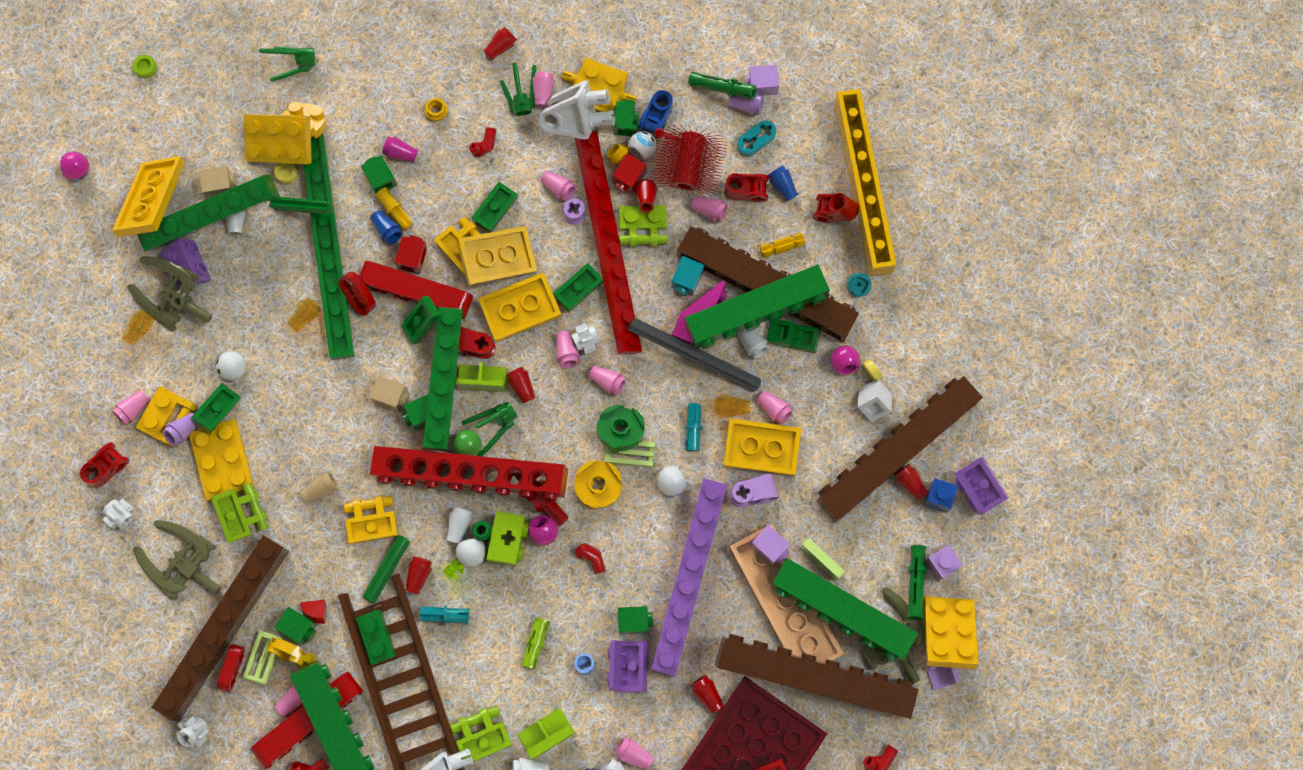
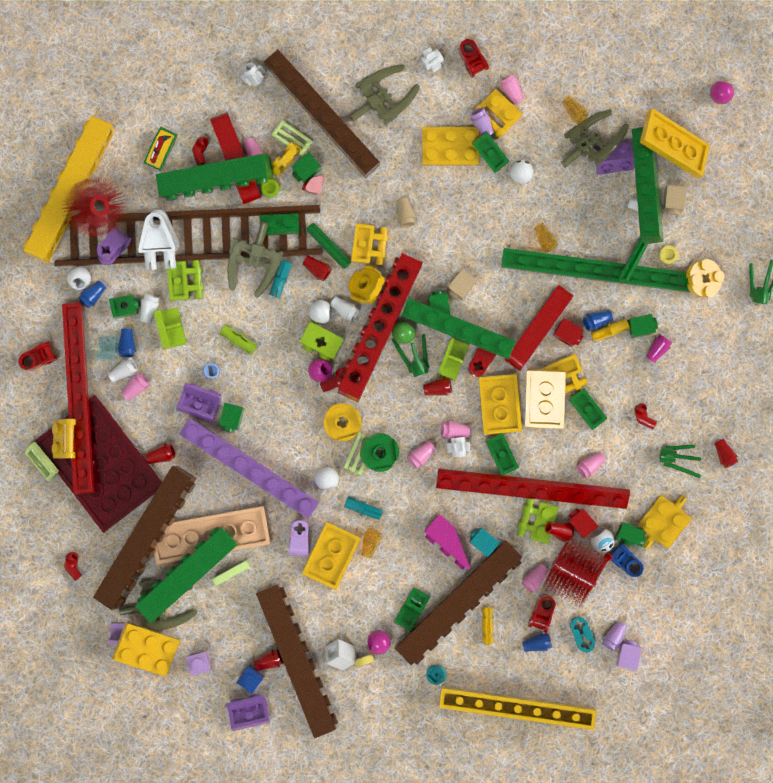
camera: 110 degrees right, 10 degrees up
lime plate [211,482,269,543] -> none
red beam [217,644,246,693] -> none
yellow plate [243,114,312,164] -> none
red beam [339,271,376,316] -> none
green plate [401,296,440,344] -> none
yellow plate [424,98,448,121] -> none
clear neon green hinge [443,558,464,579] -> none
green pin [472,521,492,541] -> none
bright pink cone [532,72,555,107] -> none
white piece [538,80,615,139] -> none
lavender bush [563,198,585,225] -> none
red arm [575,543,606,575] -> none
yellow plate [606,143,628,165] -> none
dark grey axle [629,318,761,391] -> none
green brick [684,264,830,349] -> none
green pin [688,72,757,100] -> none
white cone [737,329,769,359] -> none
lavender brick [750,524,790,565] -> none
bright pink cone [757,391,793,425] -> none
red piece [812,193,859,223] -> none
green pin [907,545,927,620] -> none
none -> olive bar [227,221,283,298]
none -> lime tile [261,179,280,198]
none -> yellow plate [348,266,385,304]

